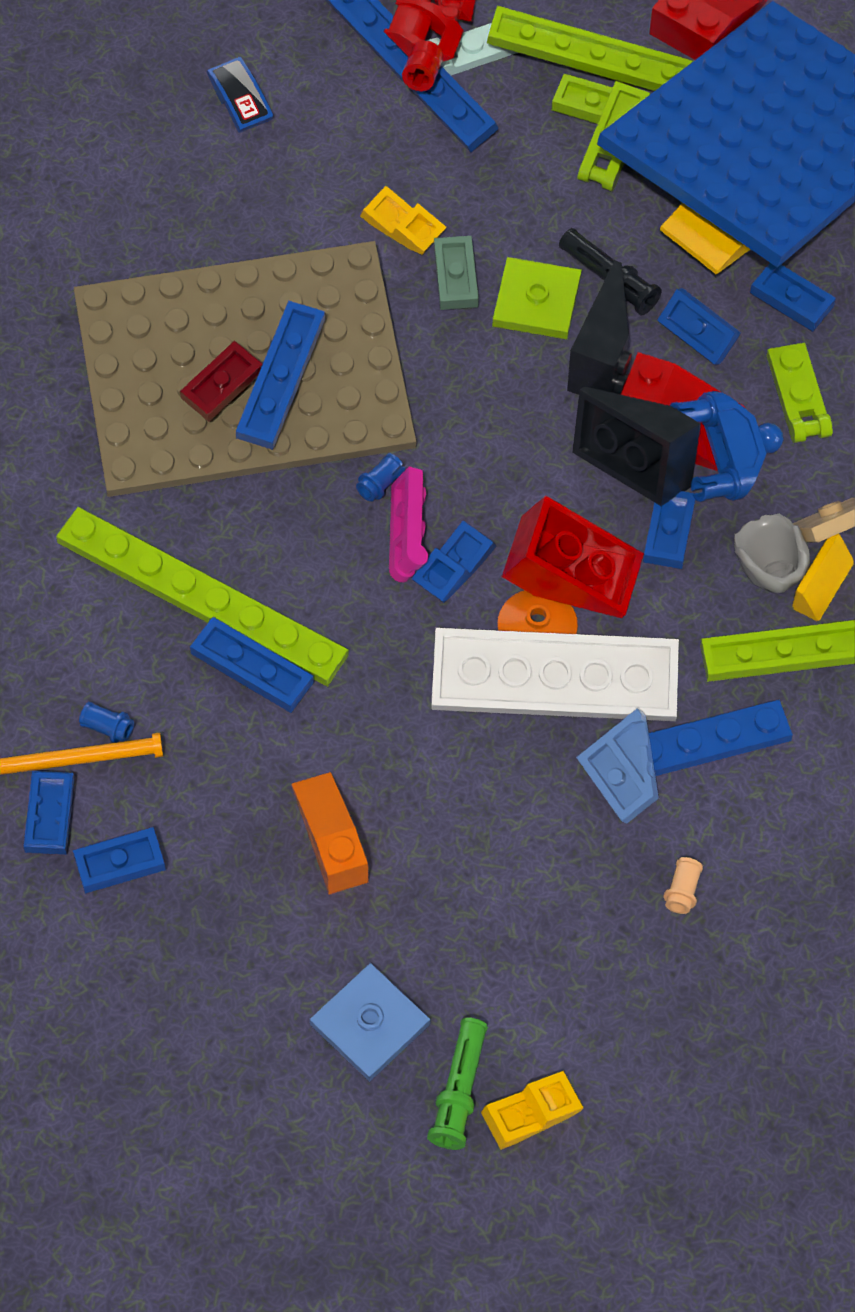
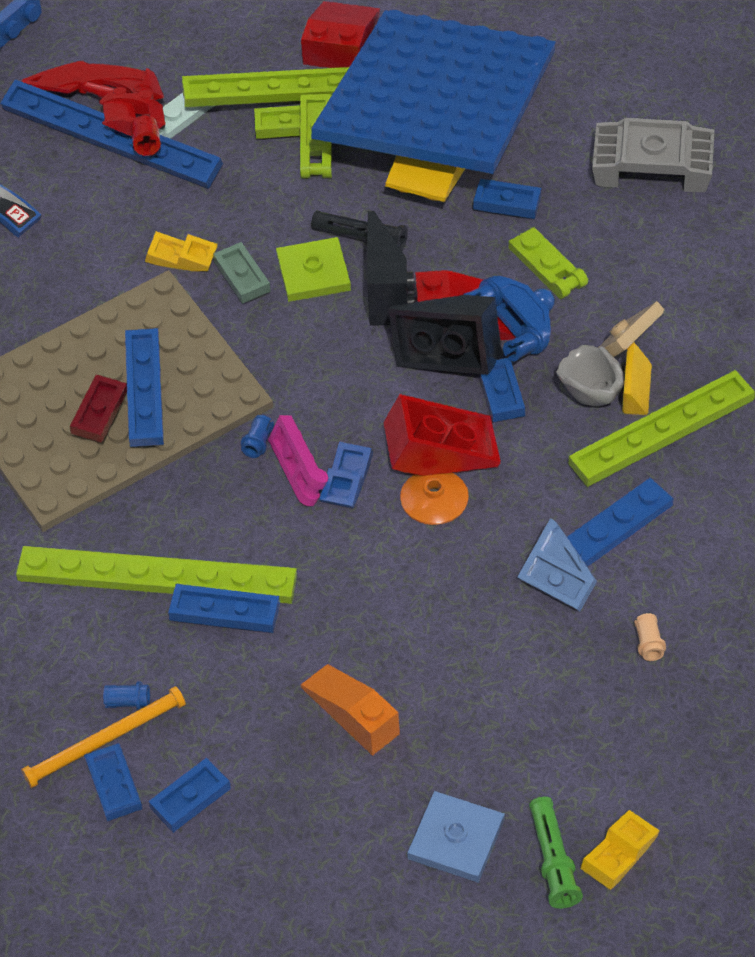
camera: 20 degrees left, 10 degrees down
white plate [432,628,679,721] -> none
blue plate [657,288,741,365] -> none

